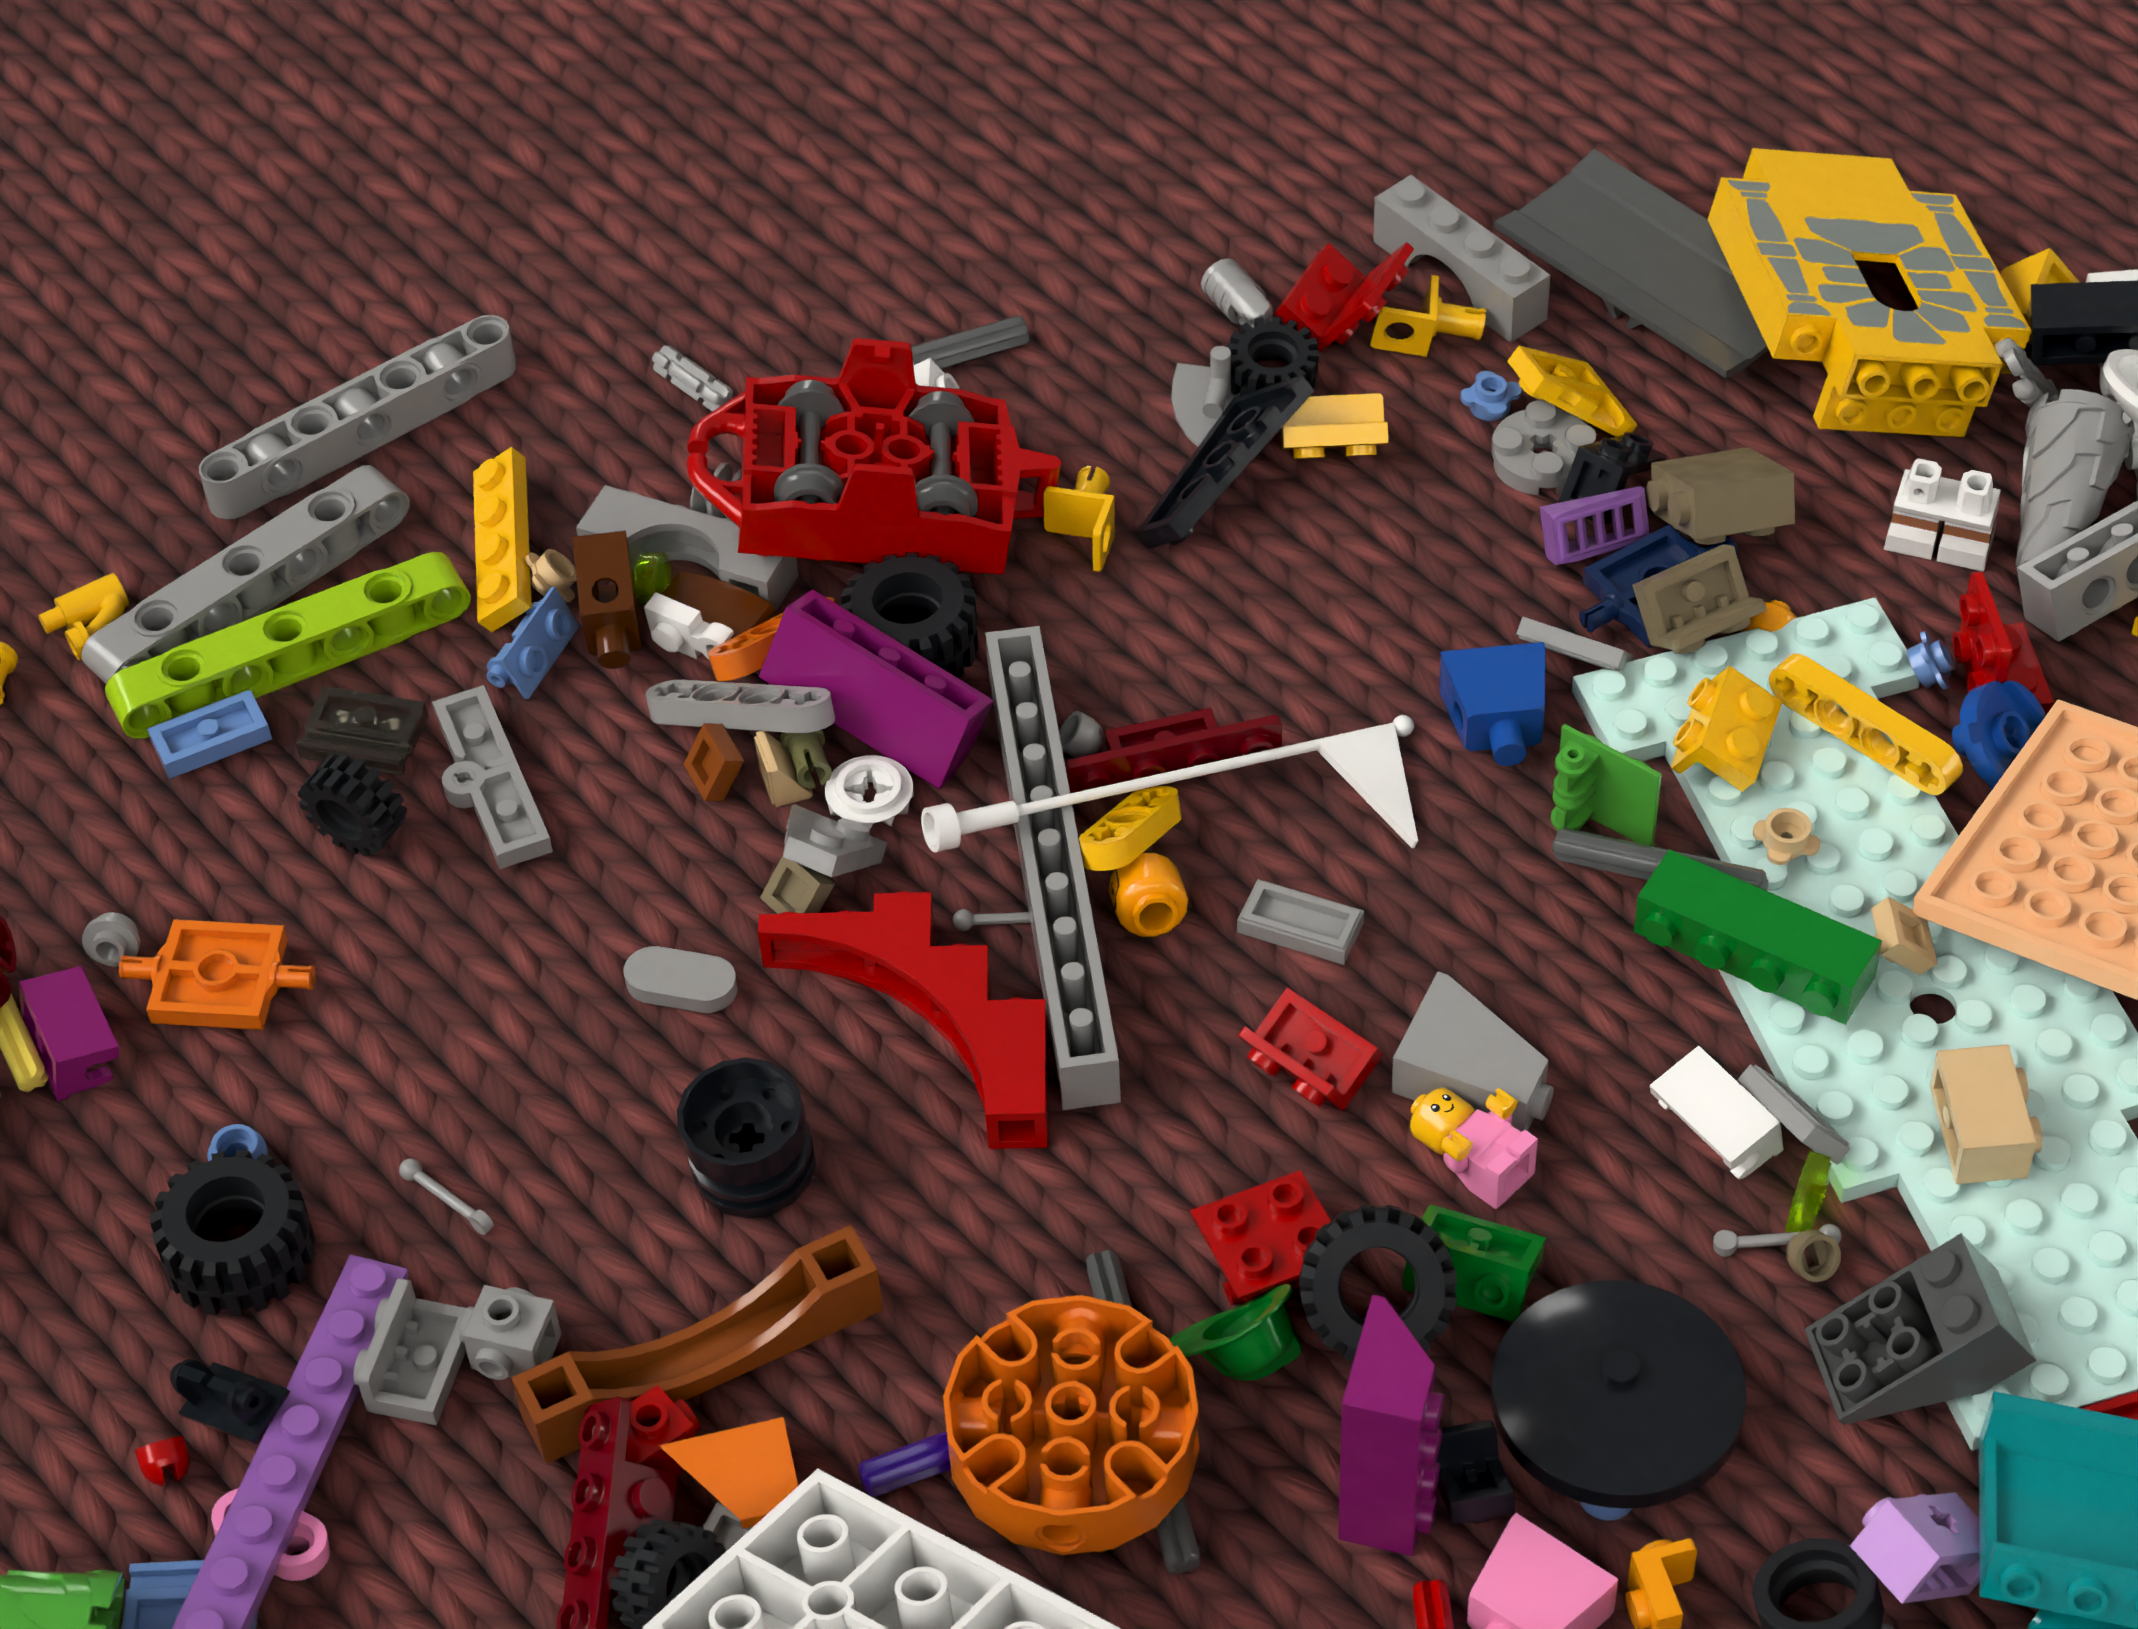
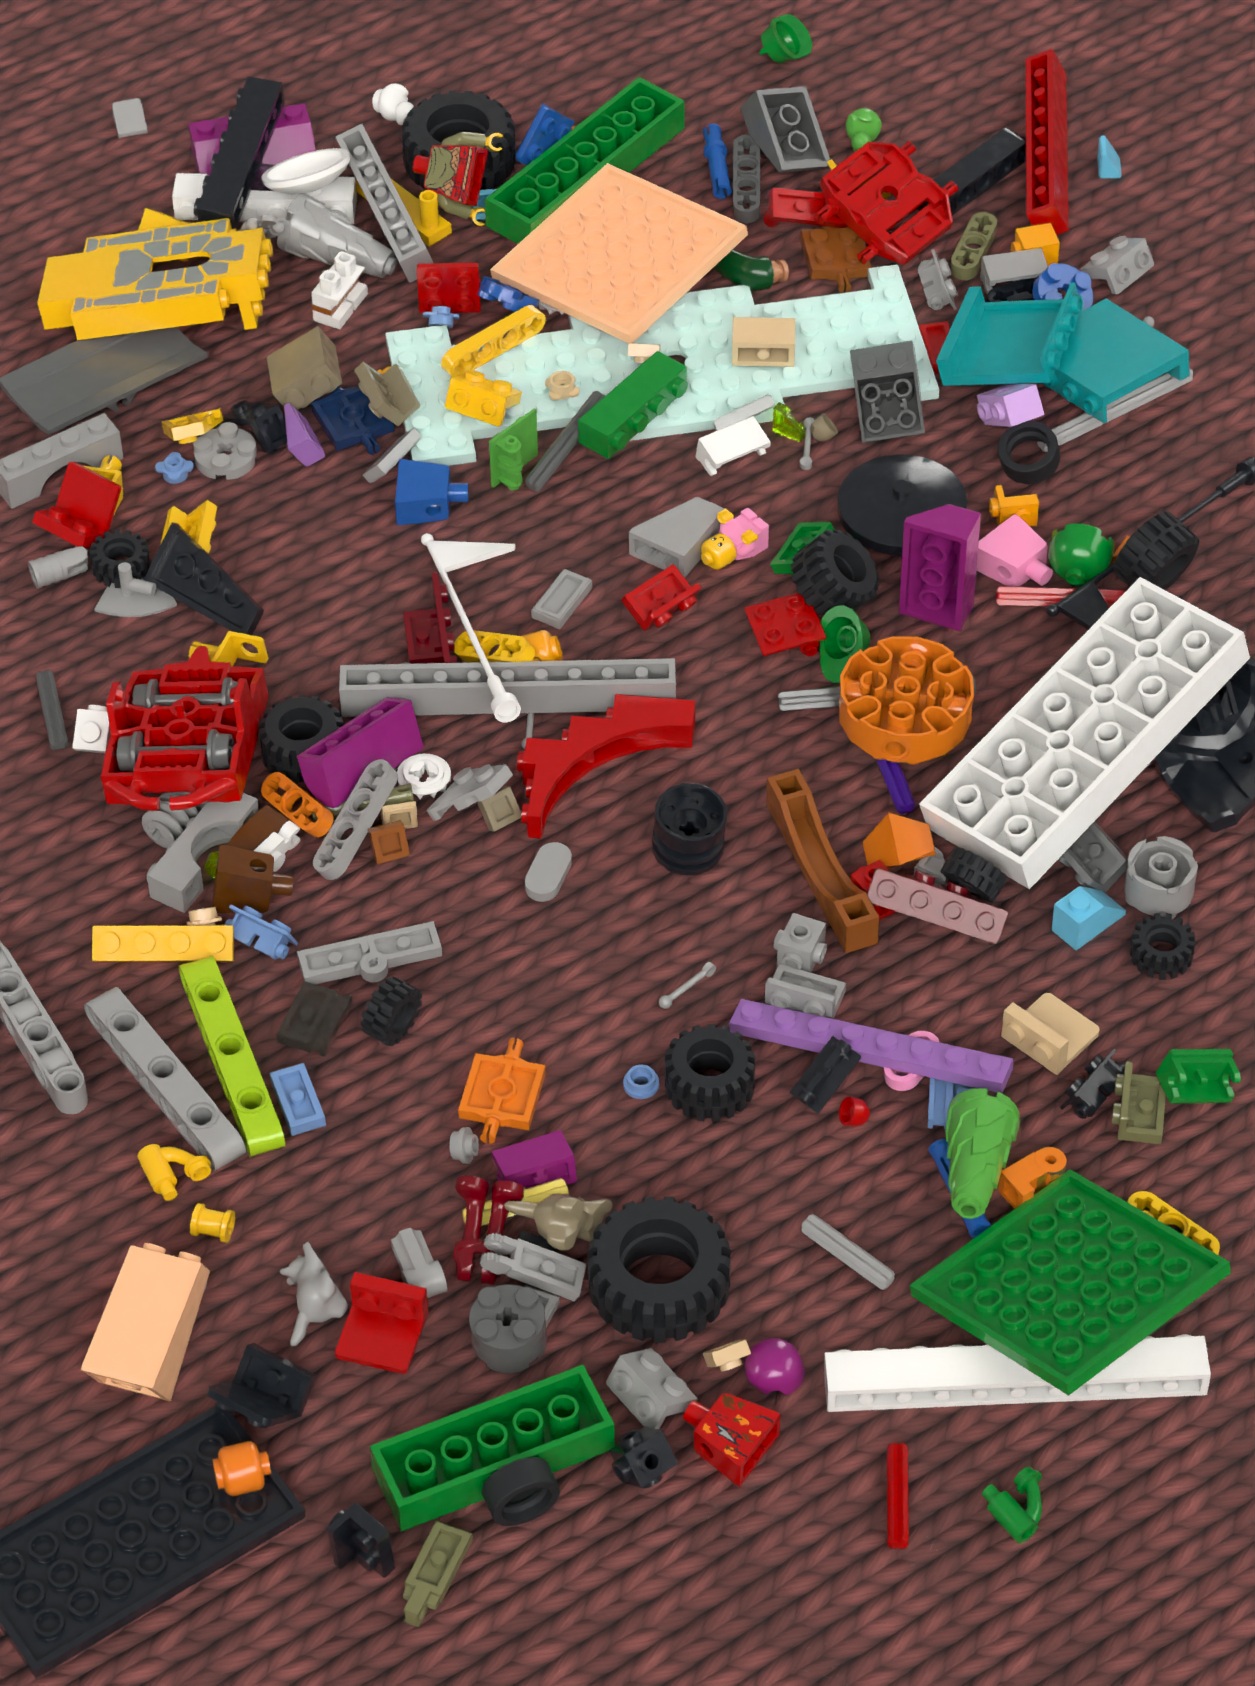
camera: 85 degrees left, 0 degrees up
light grey axle [652,345,733,411] -> none

